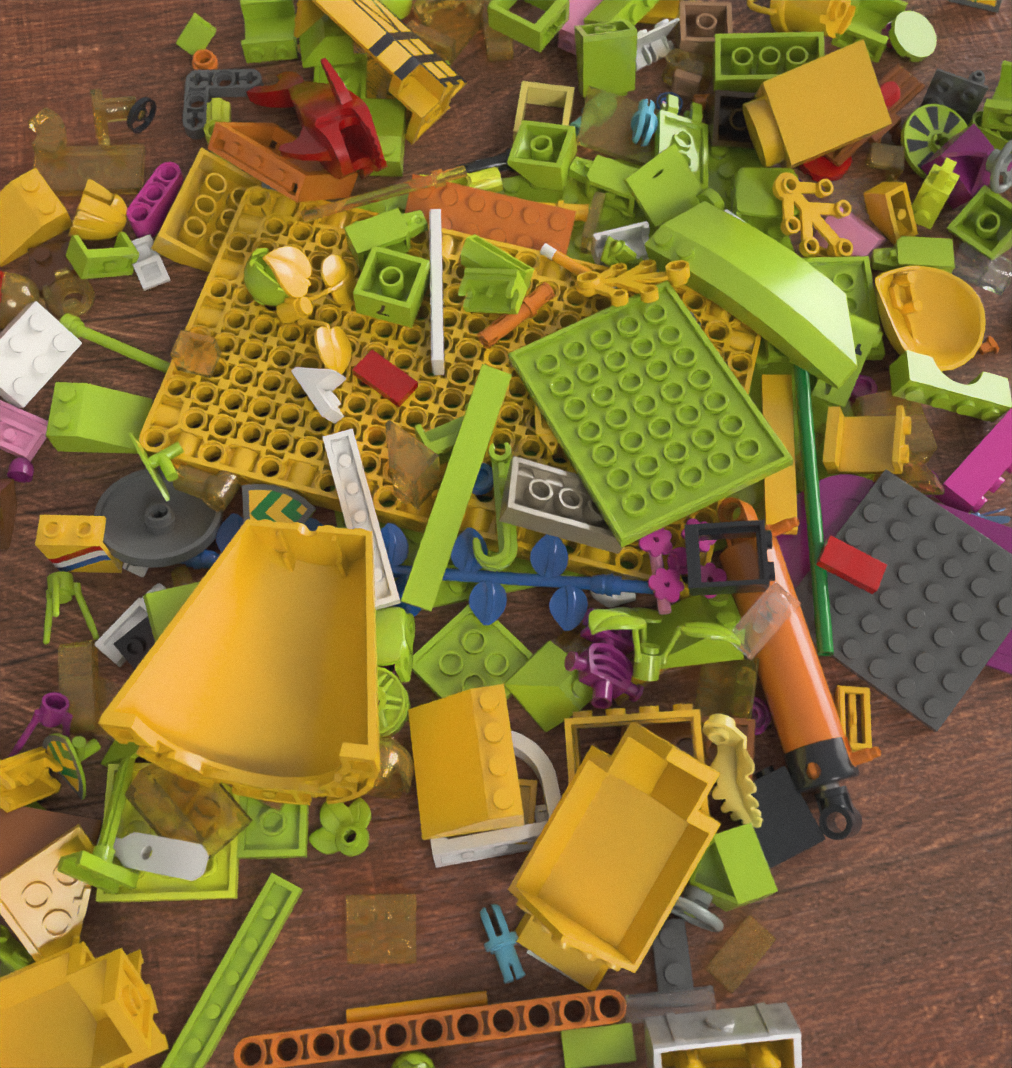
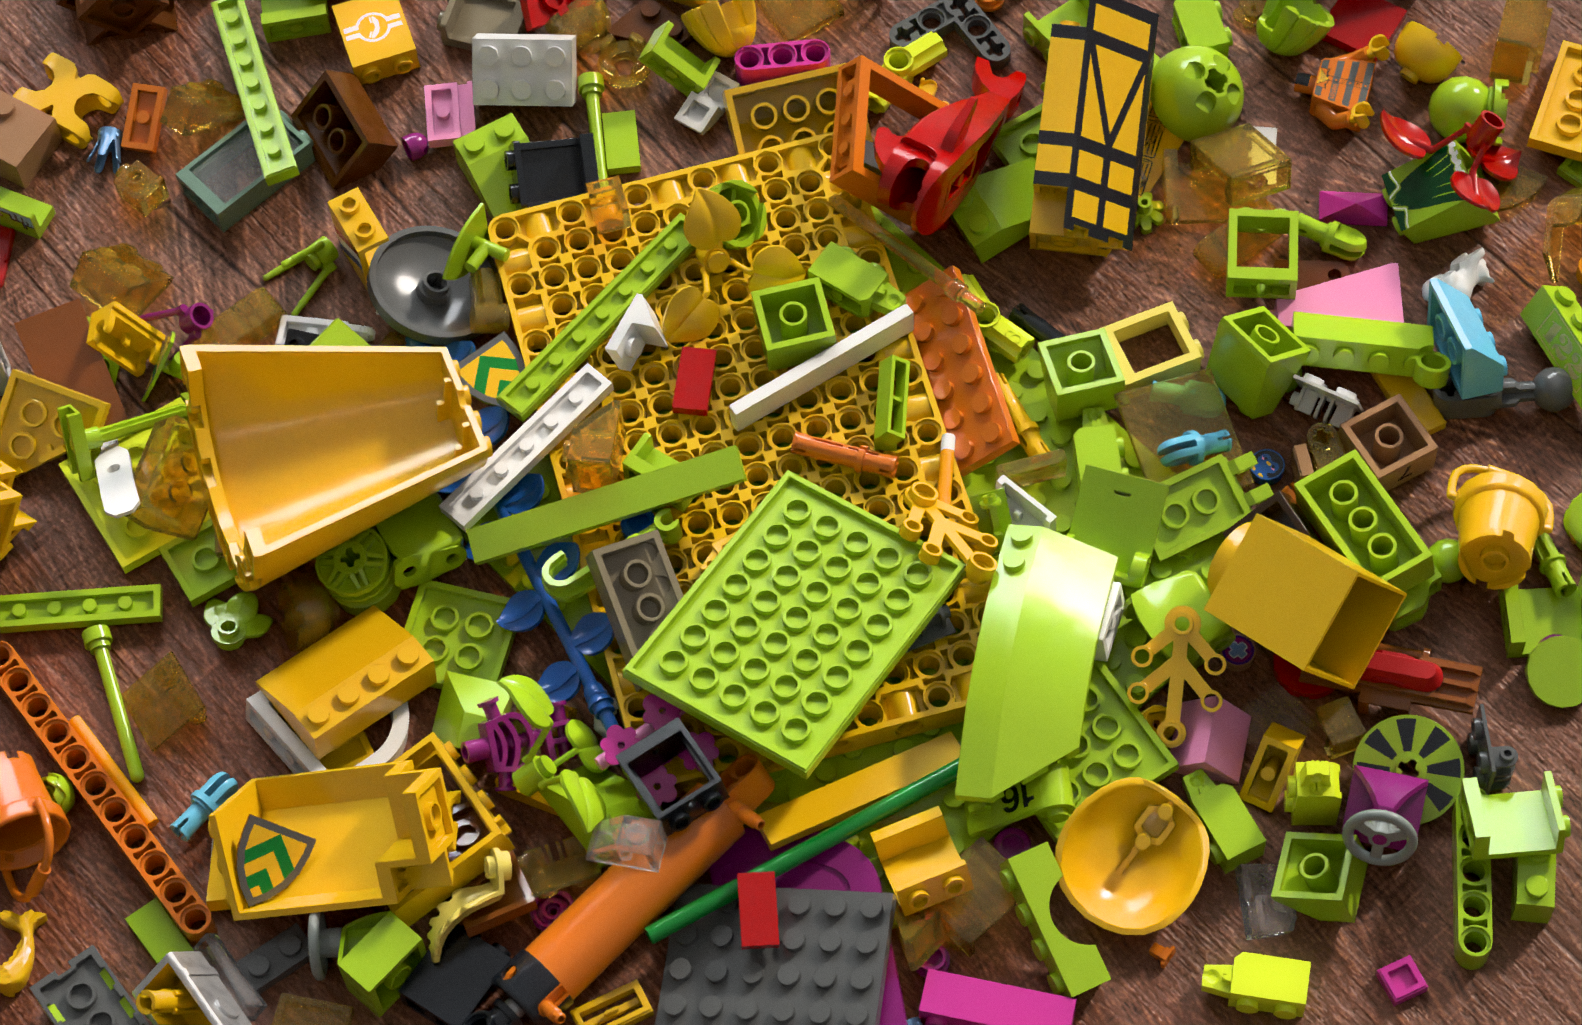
camera: 65 degrees right, 5 degrees down
lime hinge [458,268,528,314] -> none
none -> lime piece [81,624,144,783]
none -> shield [236,814,316,907]
none -> lime tile [496,212,696,422]
none -> black panel [504,133,600,210]
none -> lime tile [602,110,641,176]

